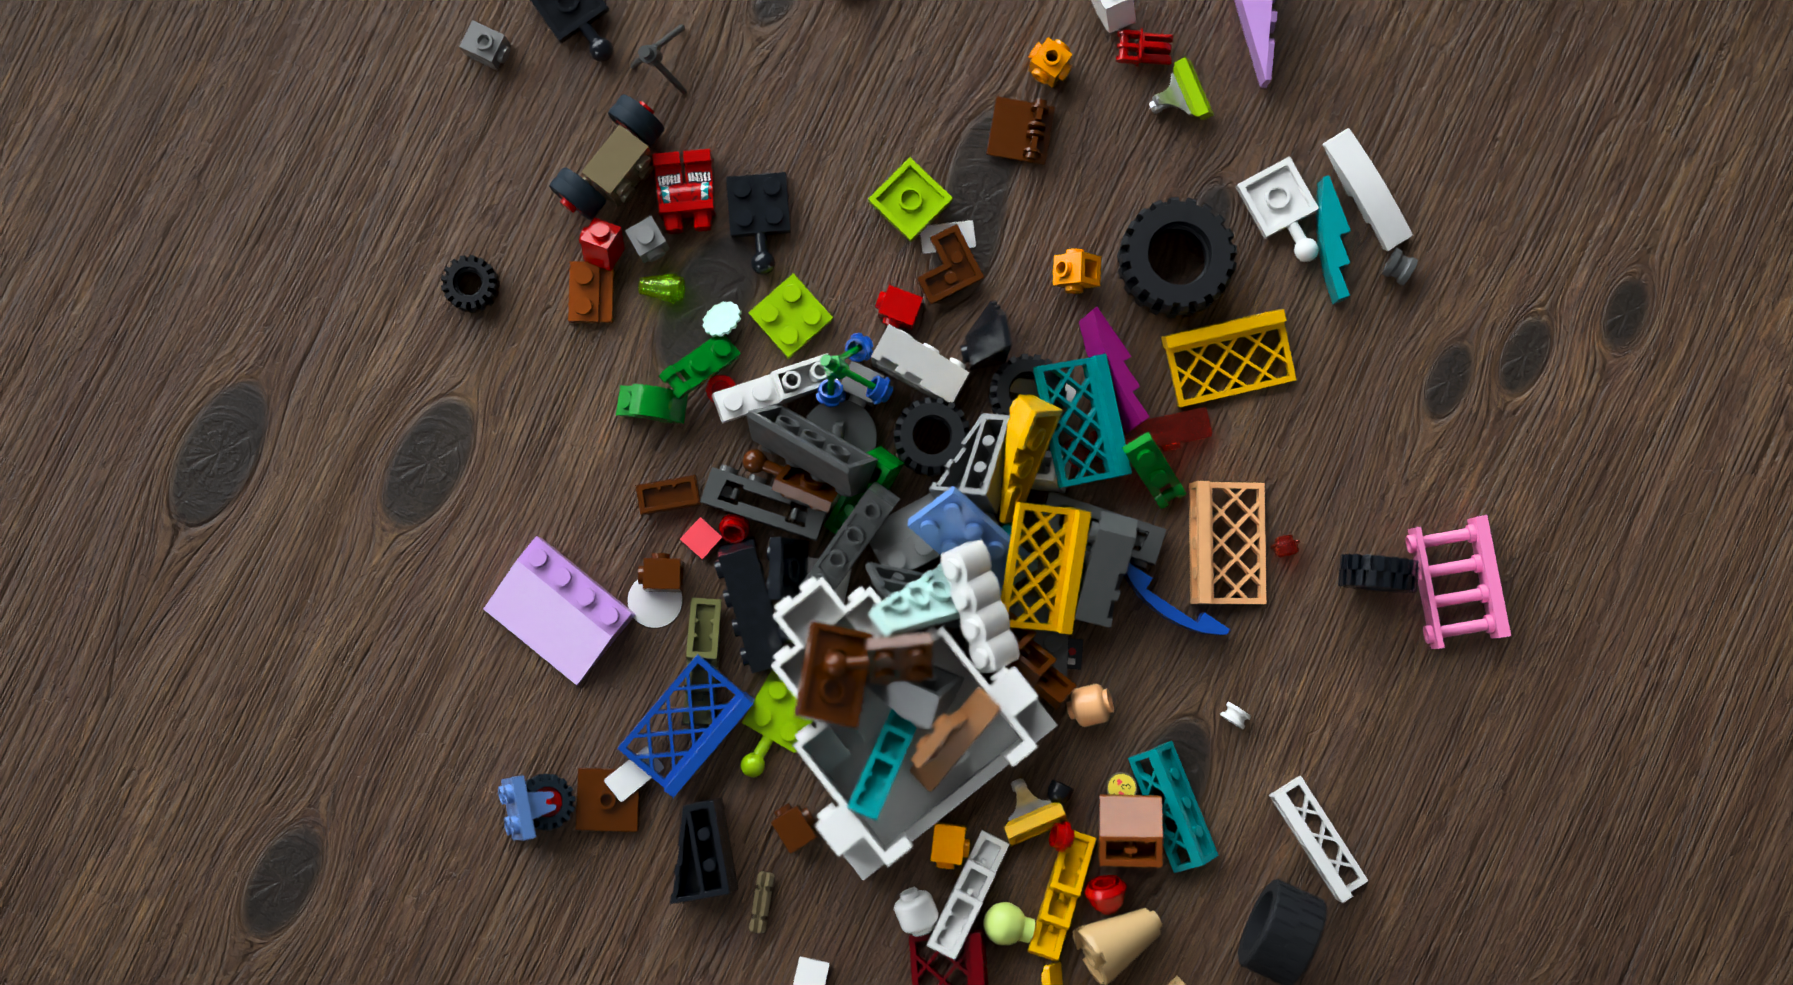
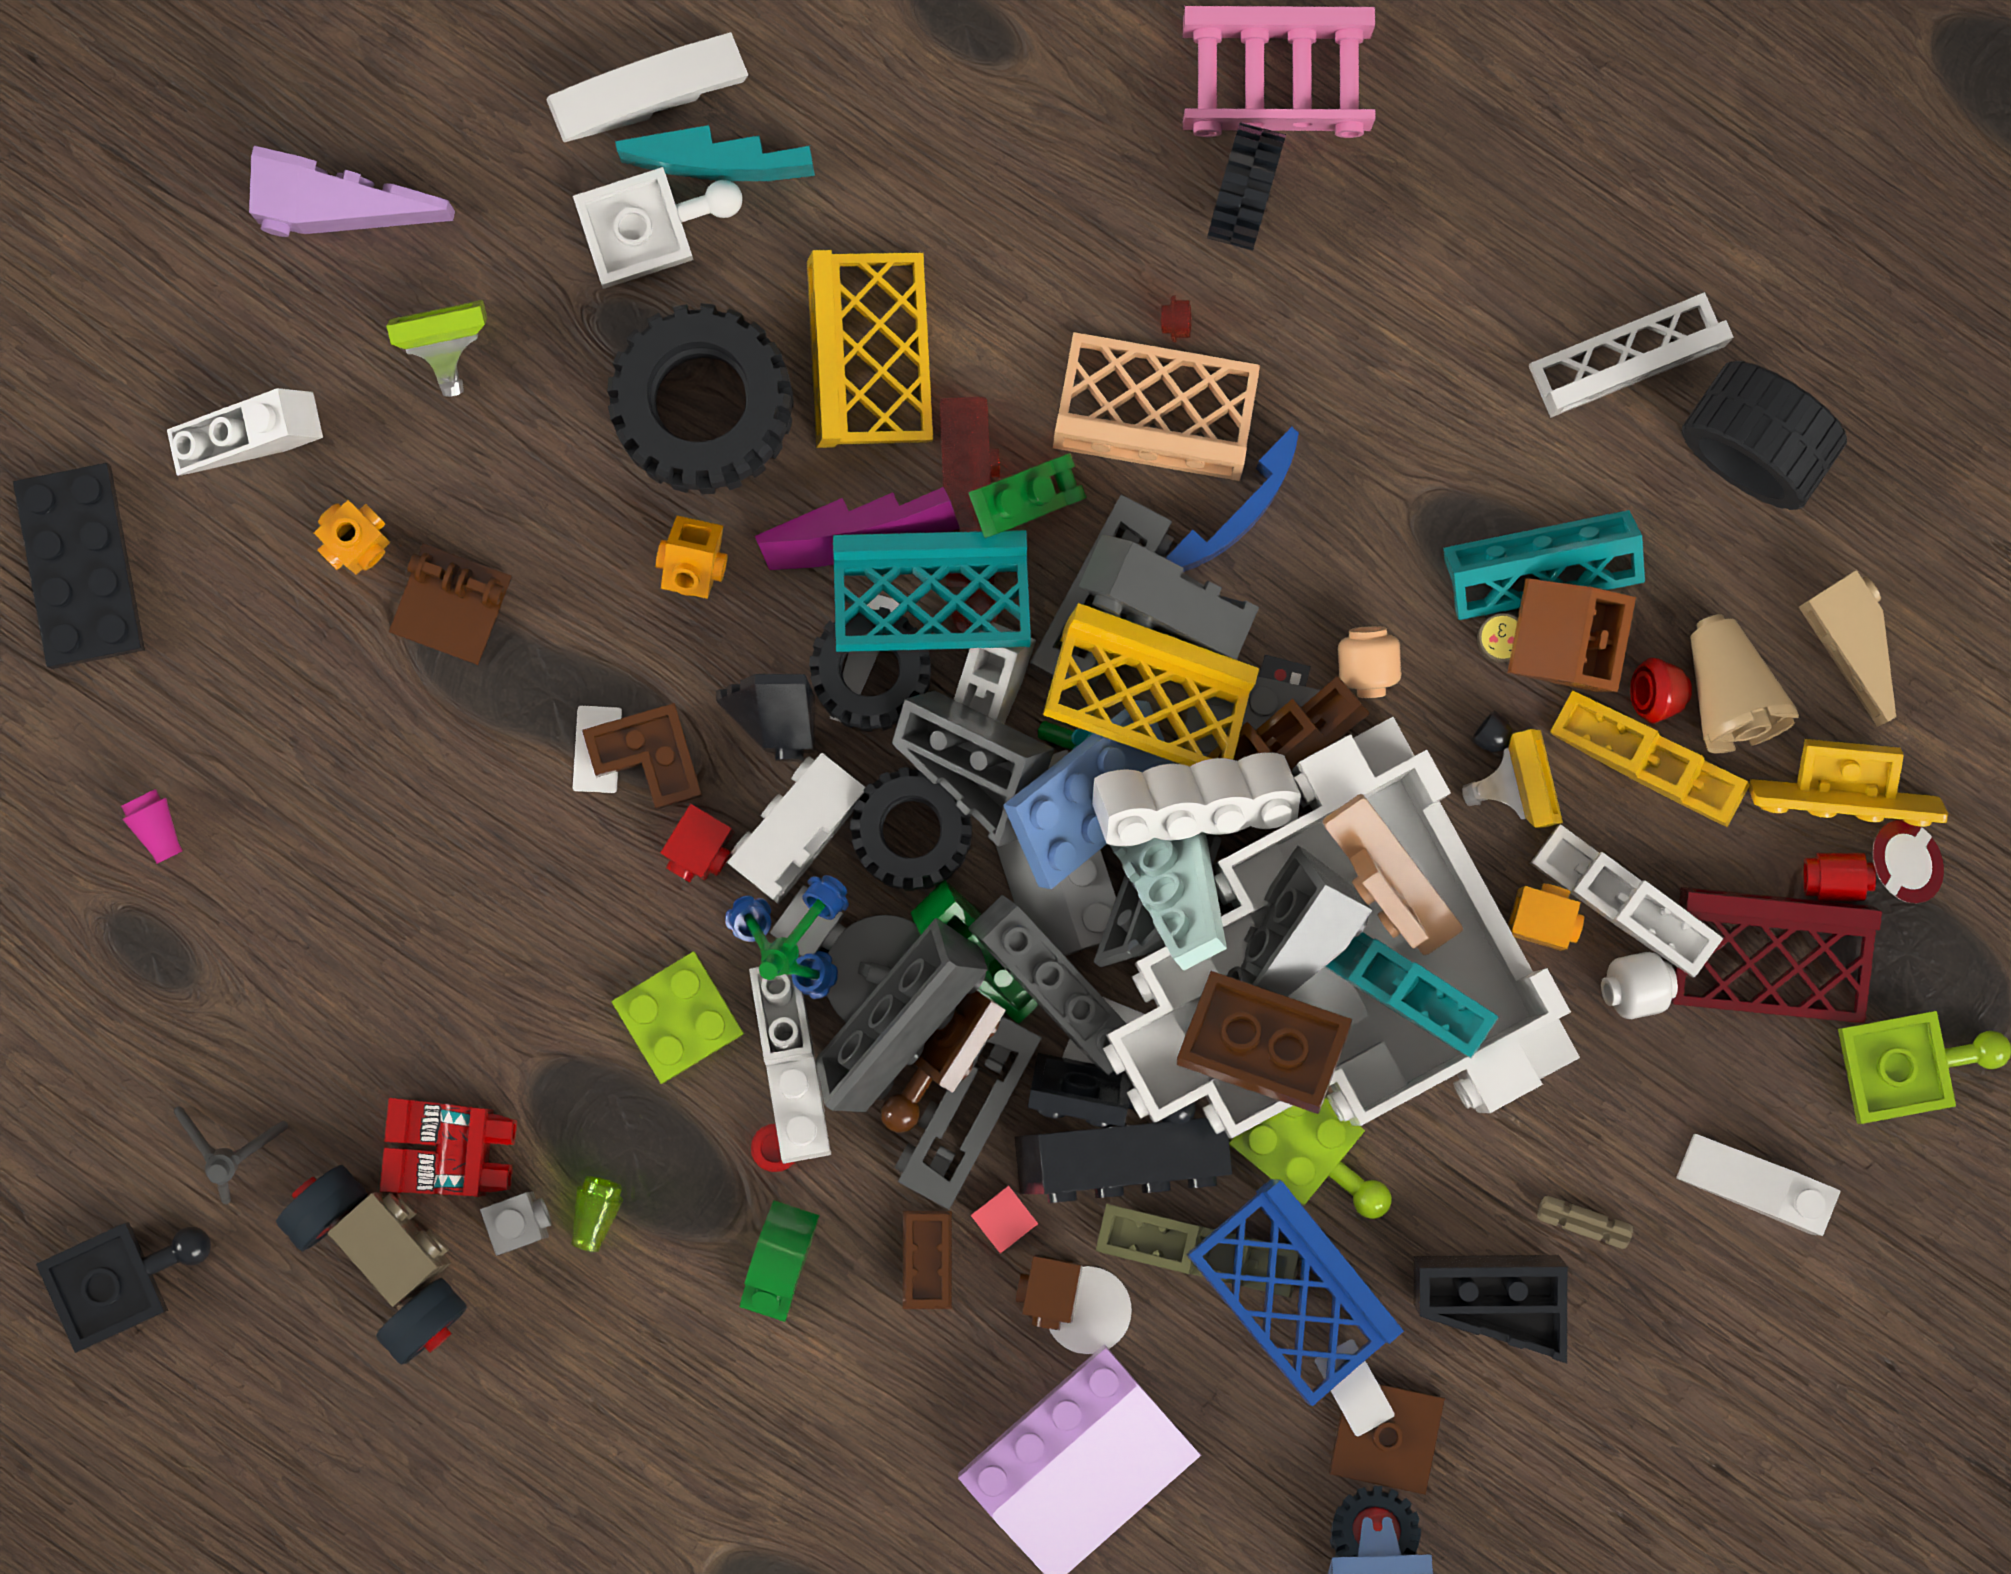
camera: 80 degrees left, 0 degrees up
black tyre [441,255,500,313] -> none
light grey brick [459,20,511,70] -> none
dark orange plate [568,261,615,324] -> none
red brick [579,217,625,271] -> none
green plate [659,334,741,400] -> none
light aqua piece [702,301,741,337] -> none
red plate [719,514,750,543] -> none
black plate [726,172,791,275] -> none
reddish brown brick [771,803,818,854] -> none
reddish brown plate [823,632,933,685] -> none
lime plate [868,157,953,242] -> none
yellowish green piece [983,902,1035,945] -> none
yellow wedge [999,395,1063,524] -> none
red plate [1049,821,1075,853] -> none
red arm [1116,29,1173,67] -> none
white bush [1220,702,1251,730] -> none
dark grey wheel [1381,248,1418,286] -> none

